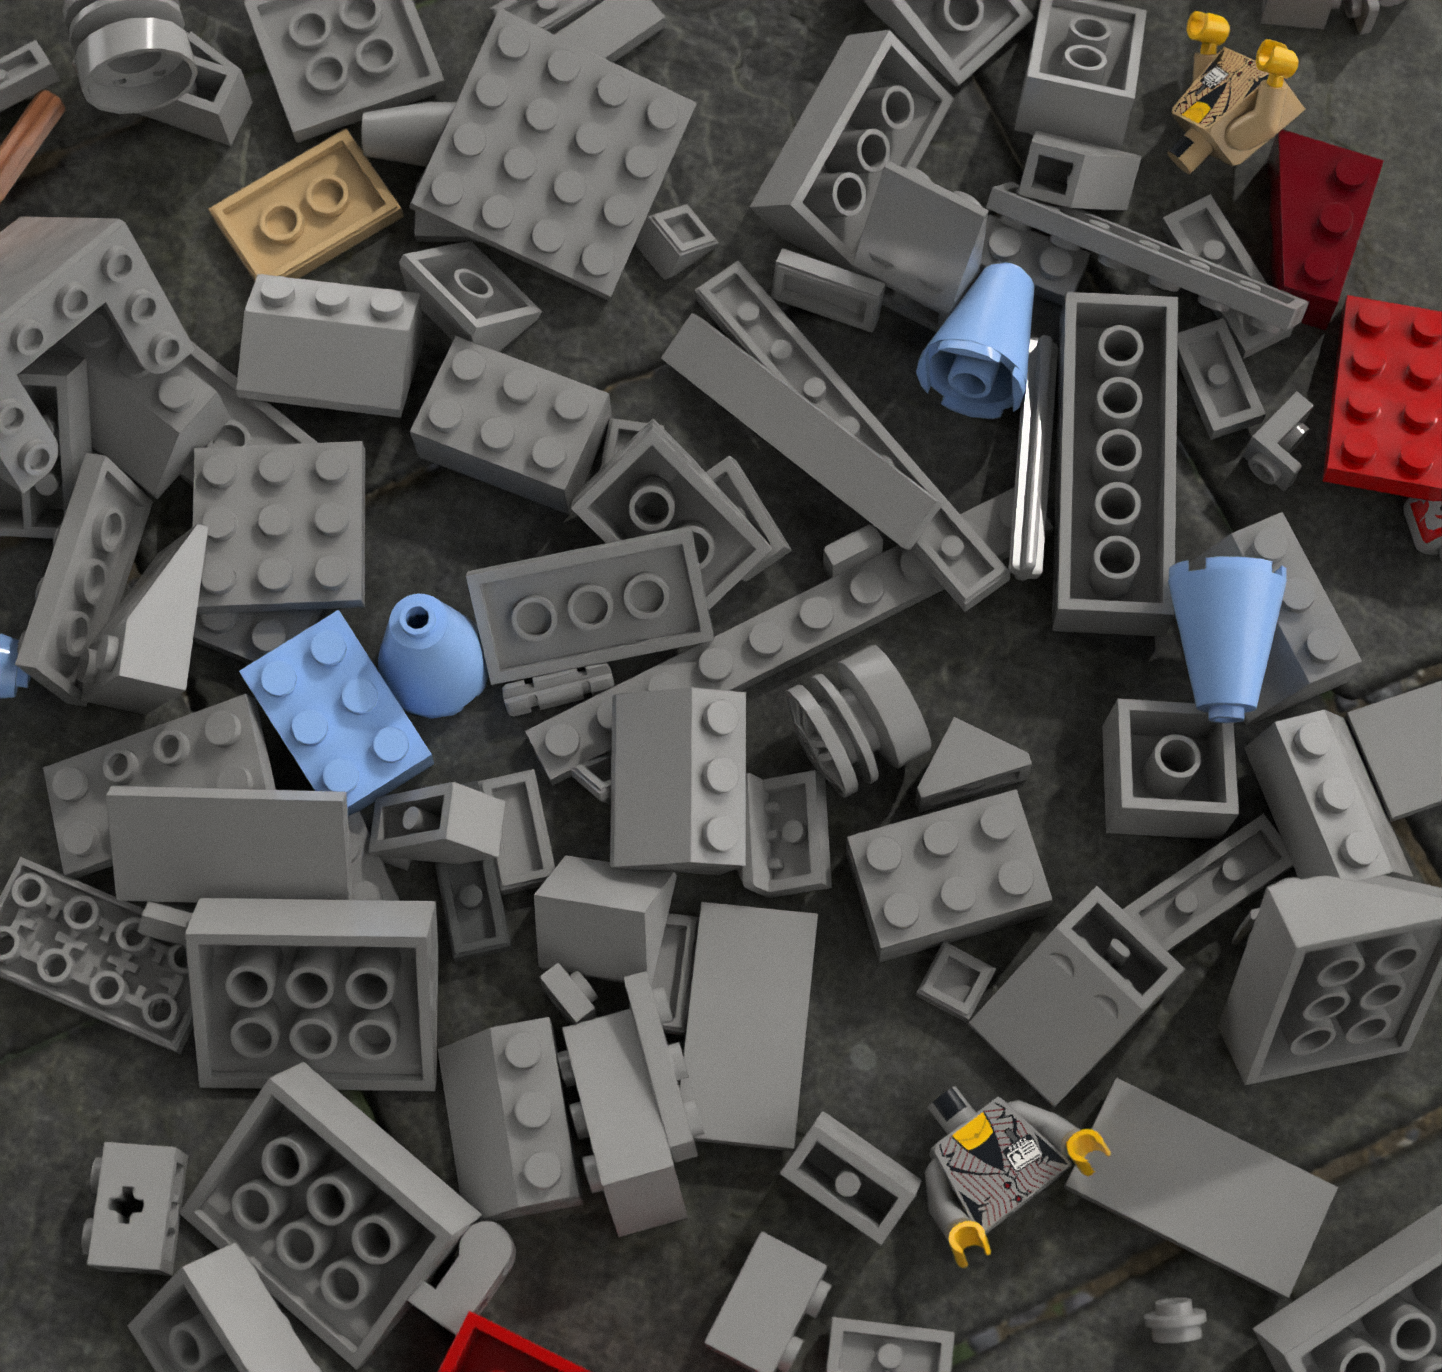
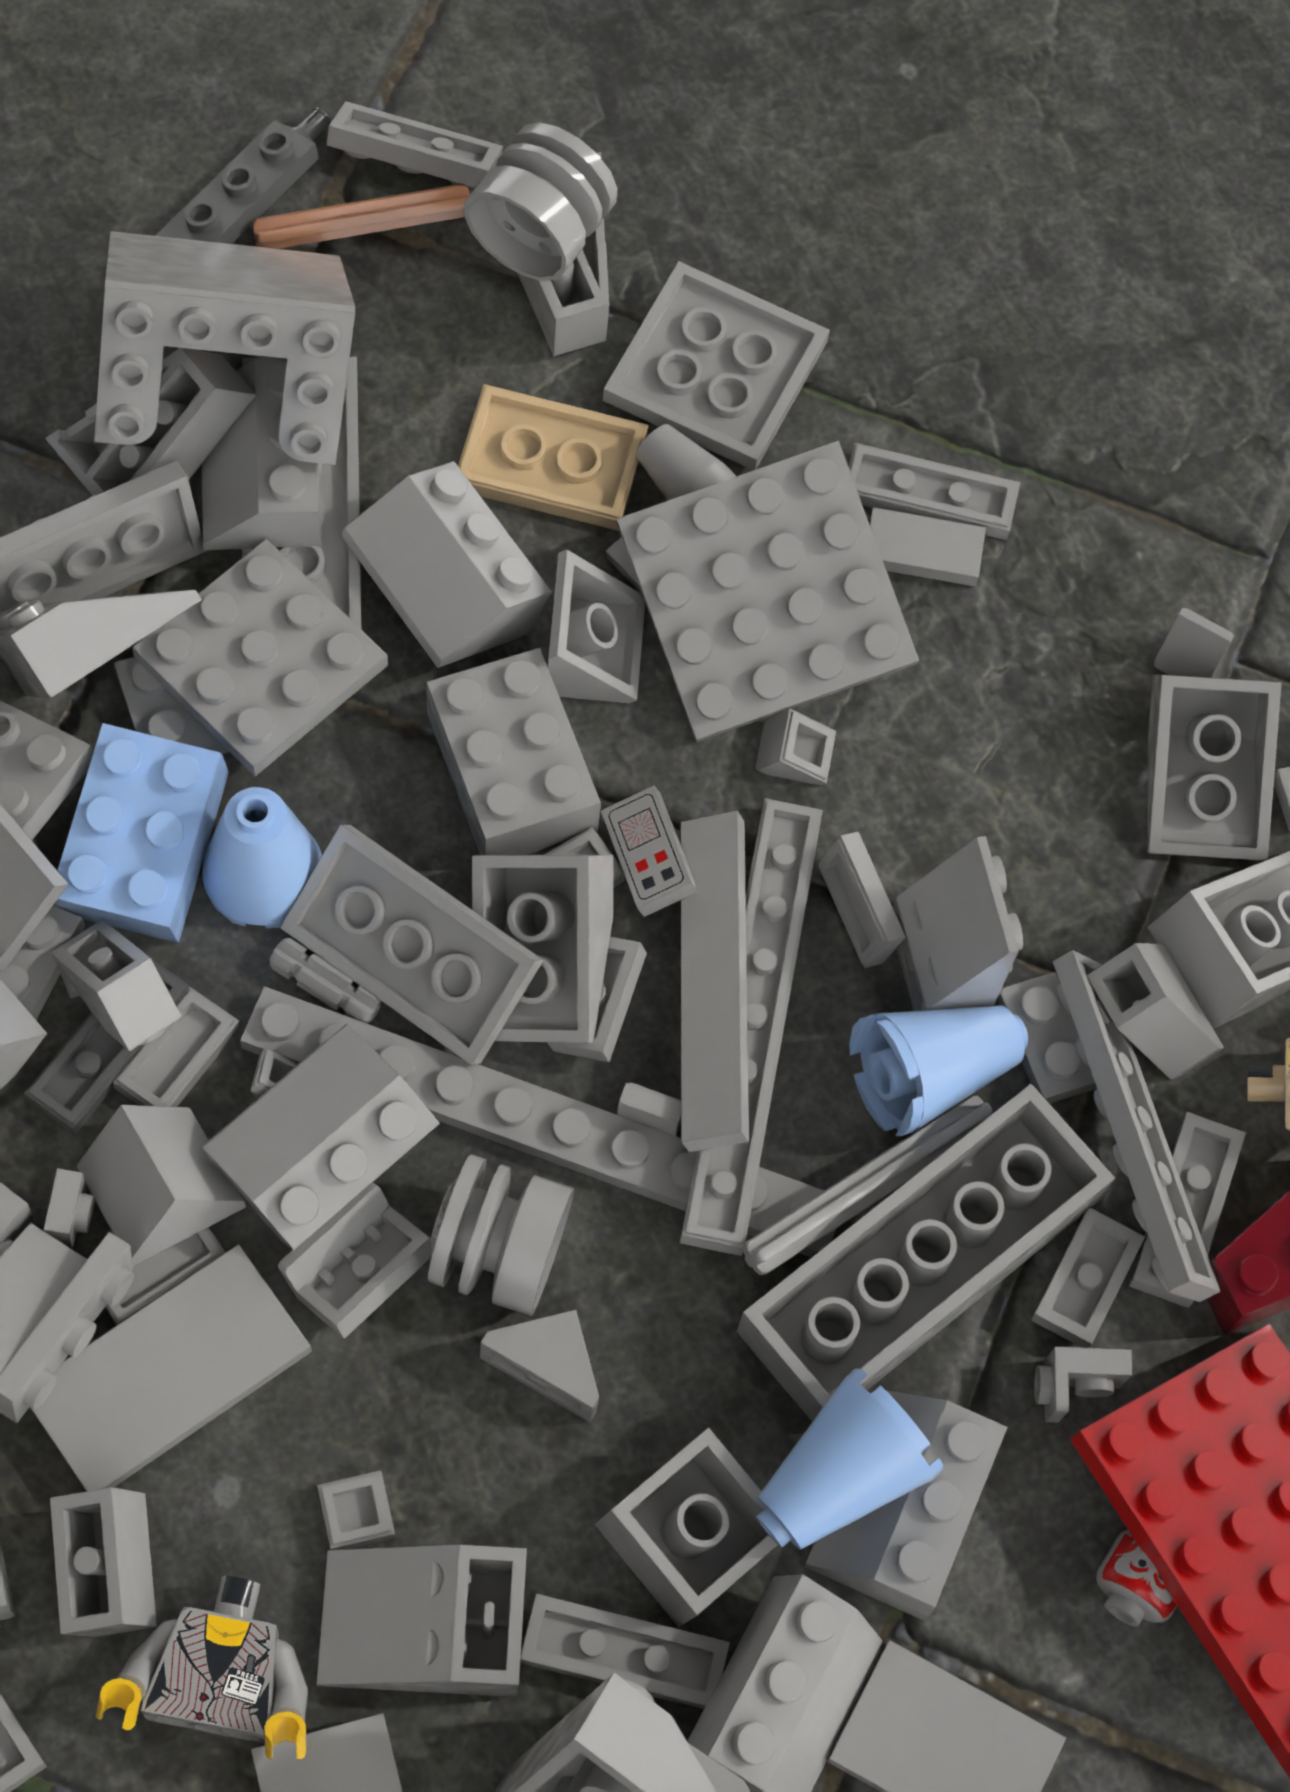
camera: 35 degrees right, 5 degrees down
light grey slope [750,30,954,272] -> none
light grey brick [846,789,1053,963] -> none
none -> light grey tile [601,786,698,917]

